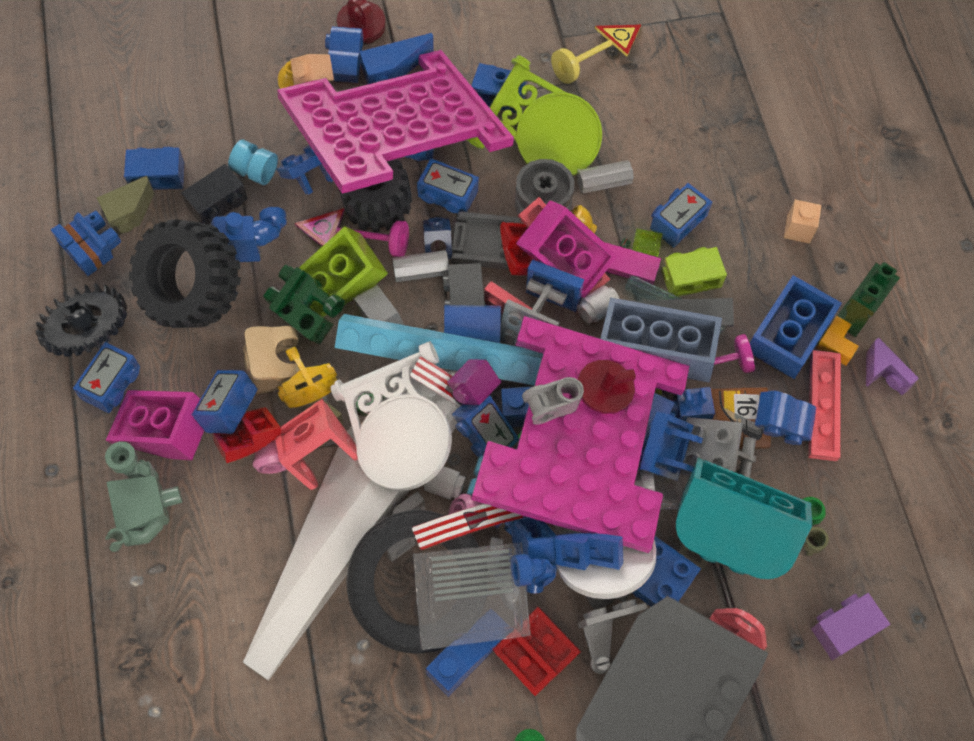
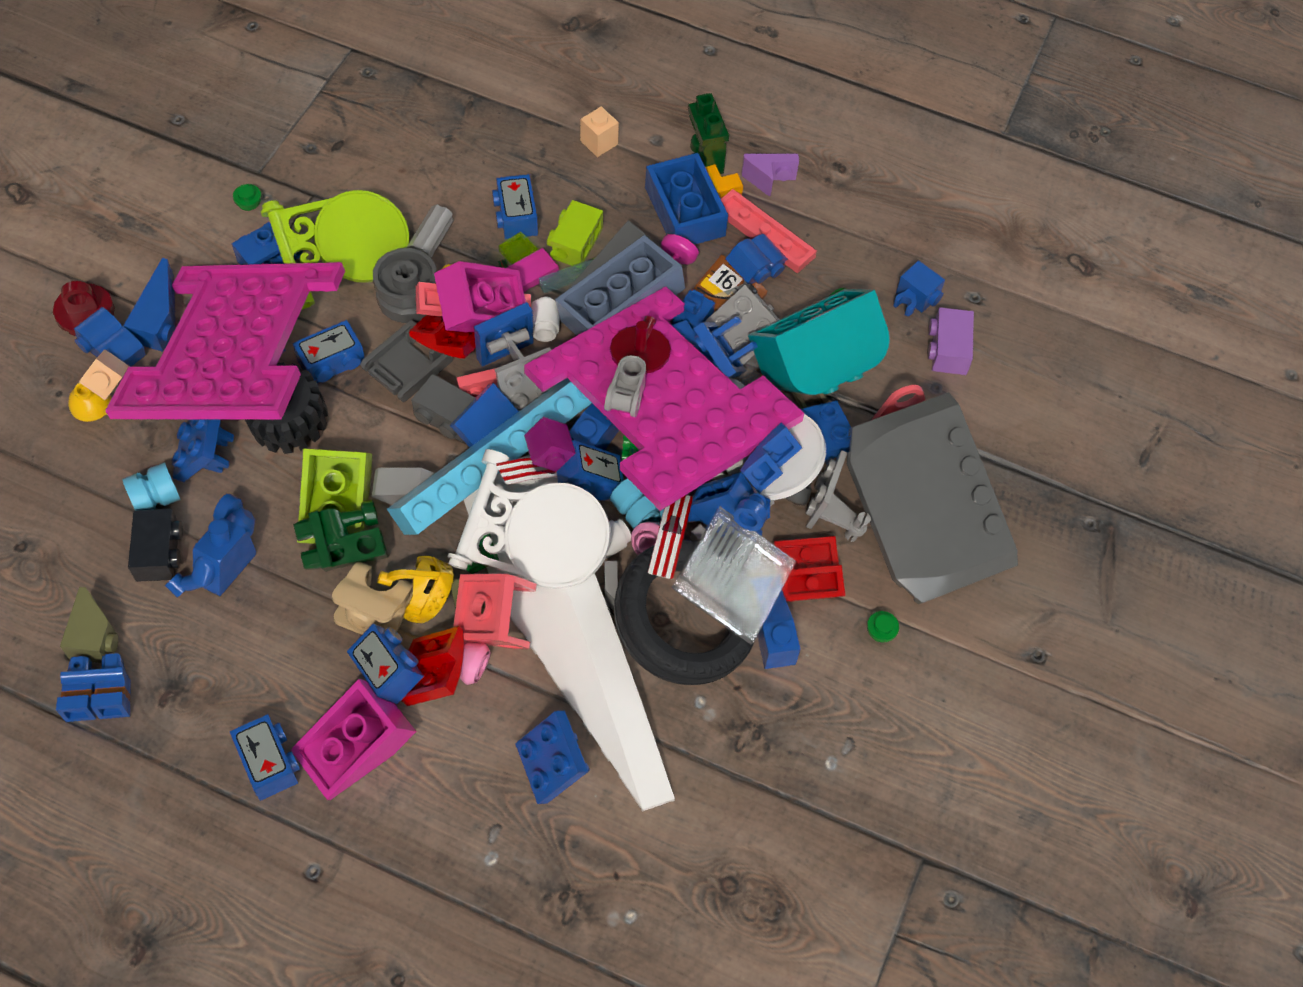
camera: 55 degrees left, 5 degrees down
black gear [35,283,127,357] -> none
sand green torso [105,442,183,552] -> none
blue brick [124,147,185,190] -> none
black tyre [129,219,241,328] -> none
dark pink piece [294,208,409,257] -> none
light grey axle [392,250,449,282] -> none
dark blue bracket [423,217,452,260] -> none
light yellow piece [551,24,641,84] -> none
none -> green plate [233,184,262,211]
none -> blue plate [515,711,590,804]
none -> blue brick [893,260,945,316]

